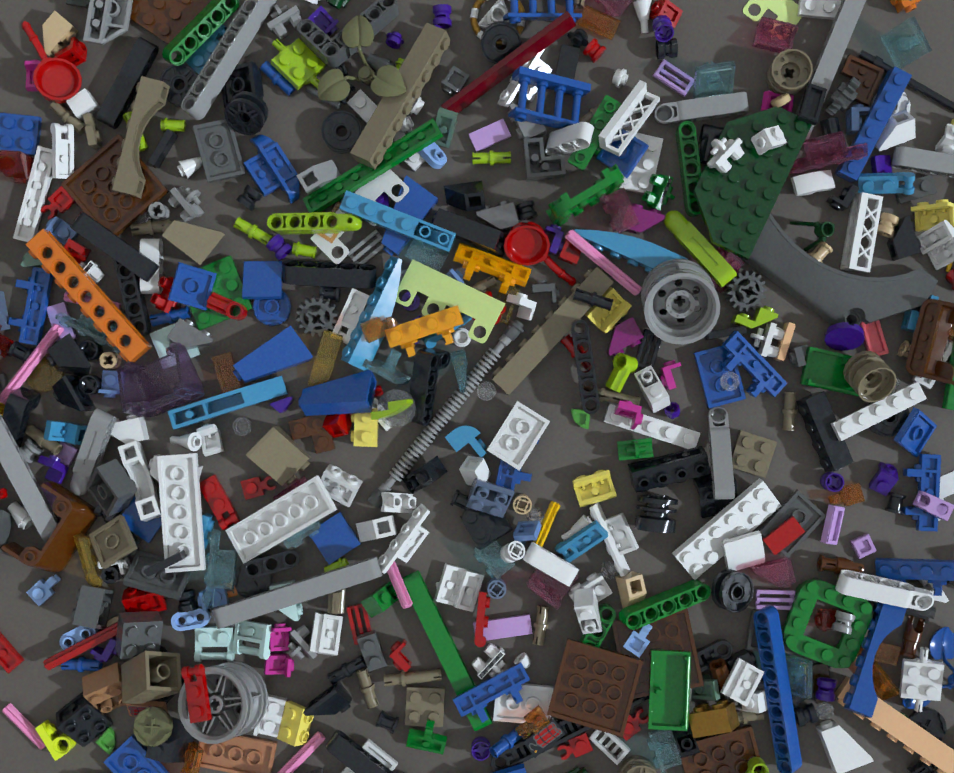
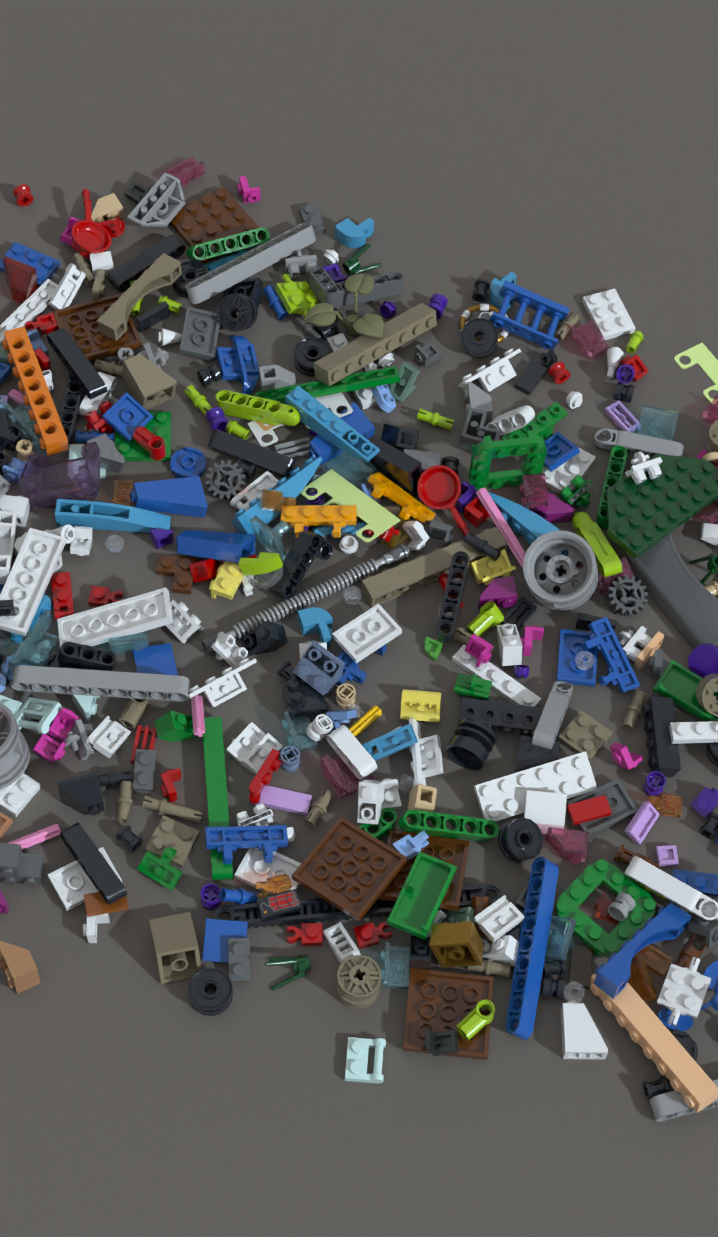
camera: 20 degrees right, 30 degrees down
blue tile [242,261,282,299] -> none
dark tan slope [246,426,312,486] -> none
light yellow bracket [277,701,314,747] -> none
clear yellow tile [308,330,343,386] -> none
white slope [356,515,398,542] -> none
dark red tile [441,11,576,113] -> none
clear light blue slope [450,349,468,393] -> none
lavender tile [468,119,511,152] -> none
blue fence [508,66,591,129] -> none
clear orange plate [577,5,621,40] -> none
white fence [599,80,660,157] -> none
lime slope [730,306,779,329] -> none
white bracket [751,125,787,155] -> none
lavender tile [755,589,795,610] -> none
dark purple wheel [815,677,837,702] -> none
none -> dark pink bracket [609,742,643,770]

